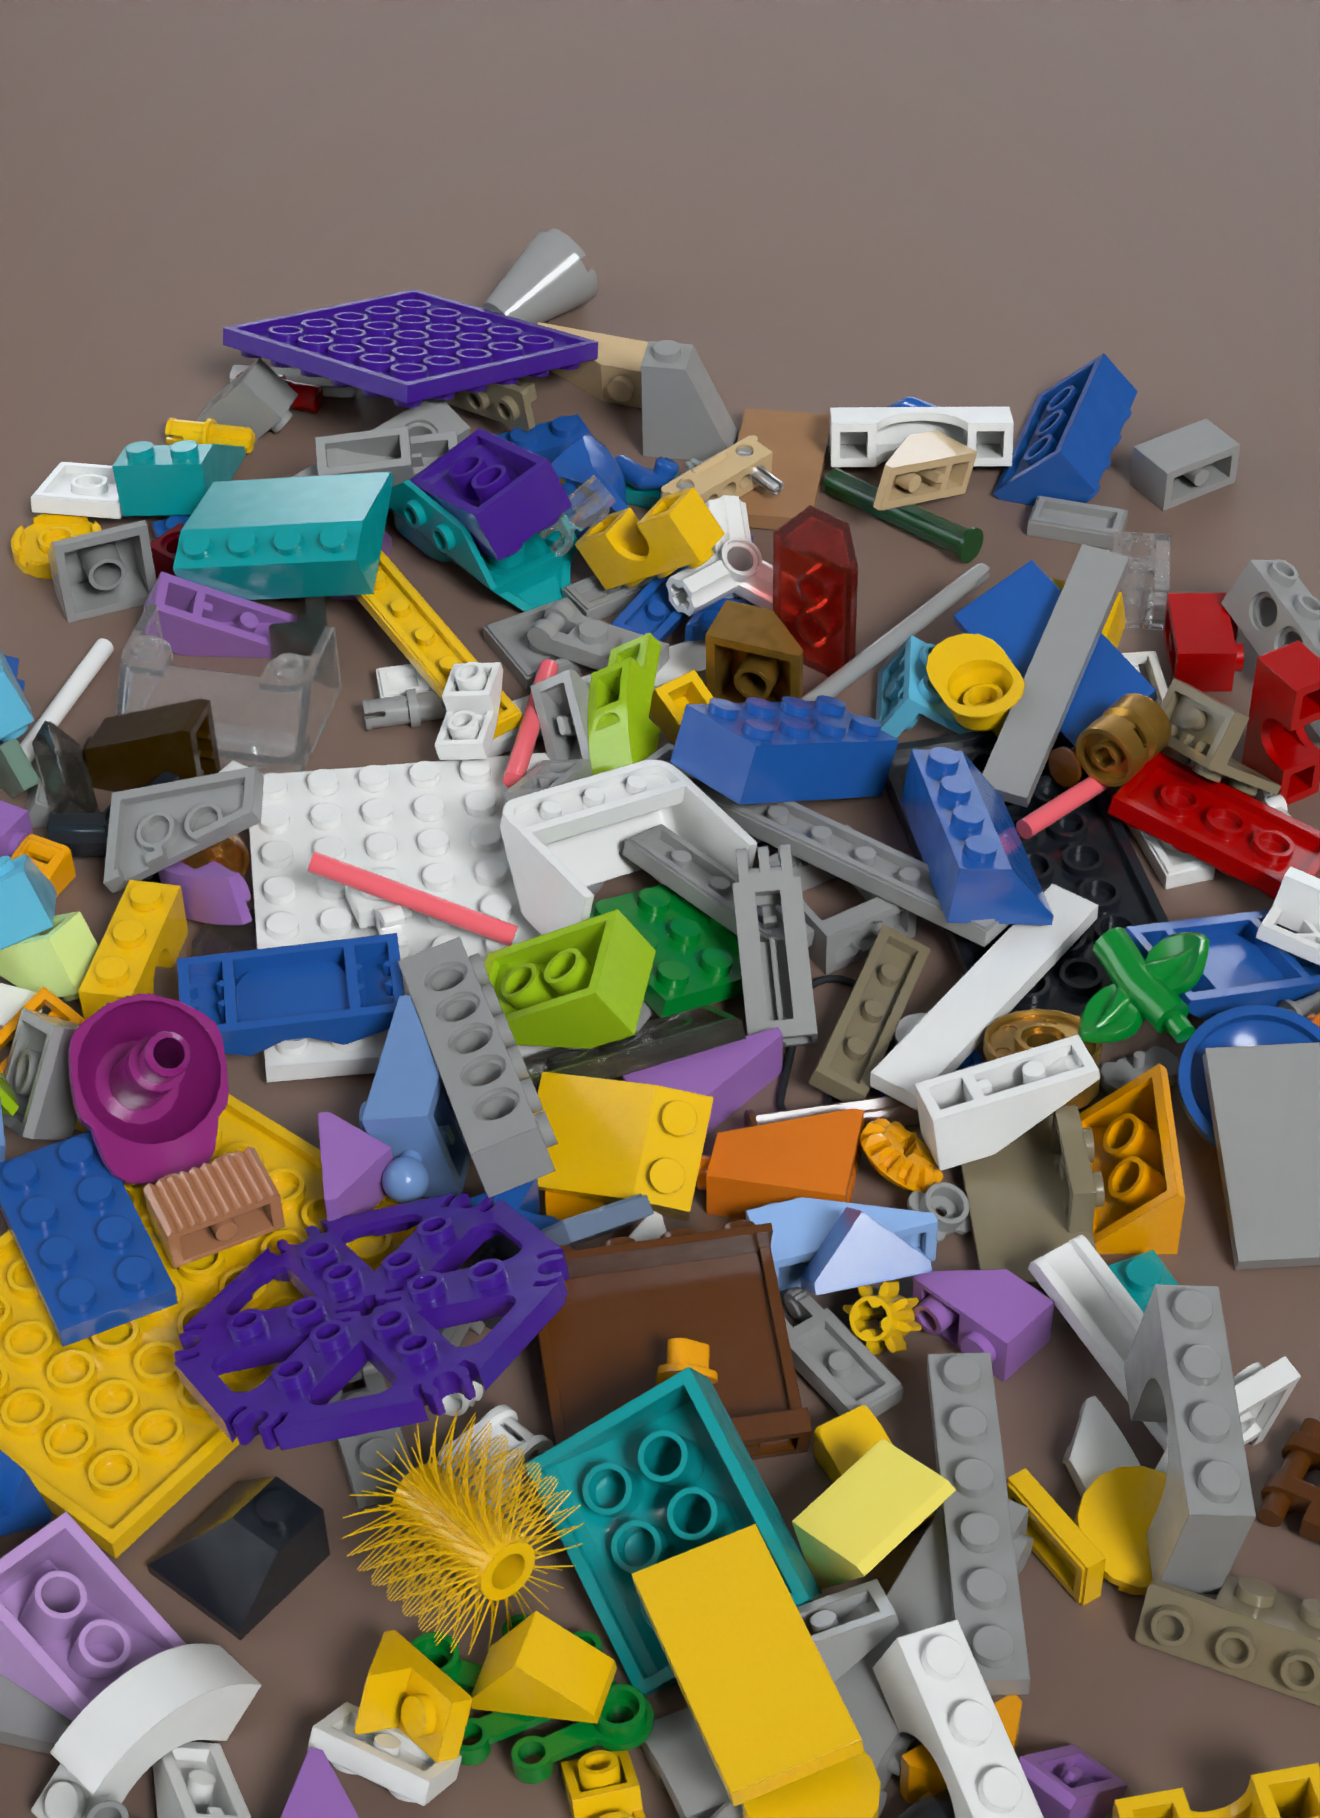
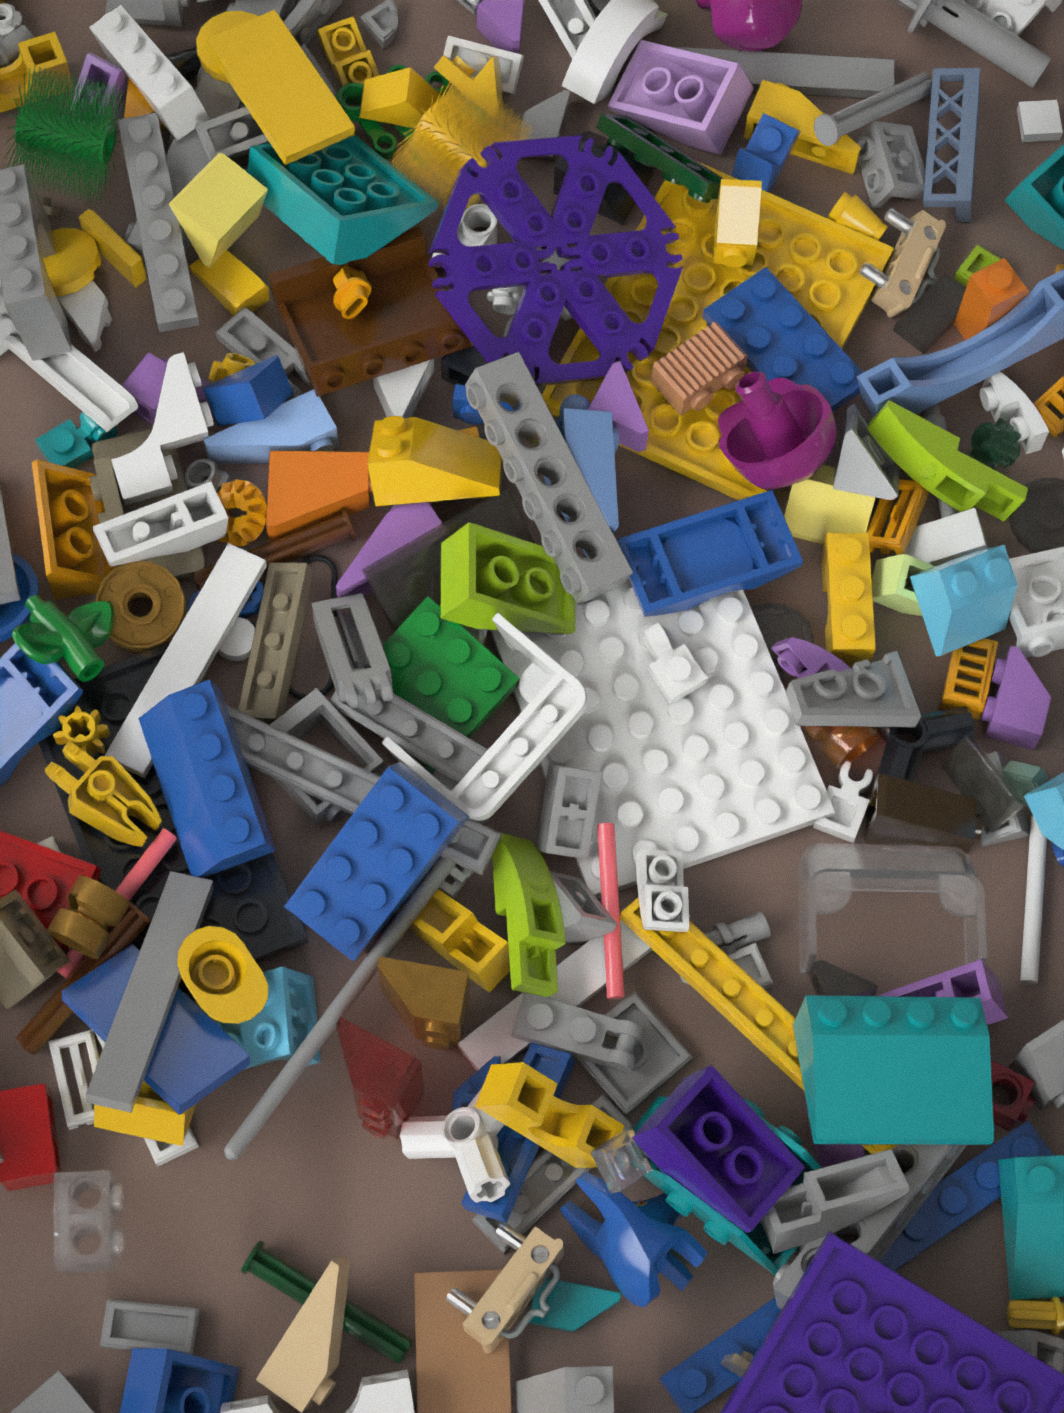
camera: 165 degrees right, 25 degrees up
coral bar [308,851,518,946] -> none
sand blue tile [541,1193,654,1247] -> none
blue arm [615,454,679,490] -> none
none -> green piece [4,65,125,203]
none -> yellow hinge [44,742,162,847]
none -> yellow gear [53,706,110,759]
none -> white arch [111,352,214,506]
none -> light grey slope [517,90,571,160]
none -> dark green plate [596,113,723,203]
none -> slope [713,179,762,267]

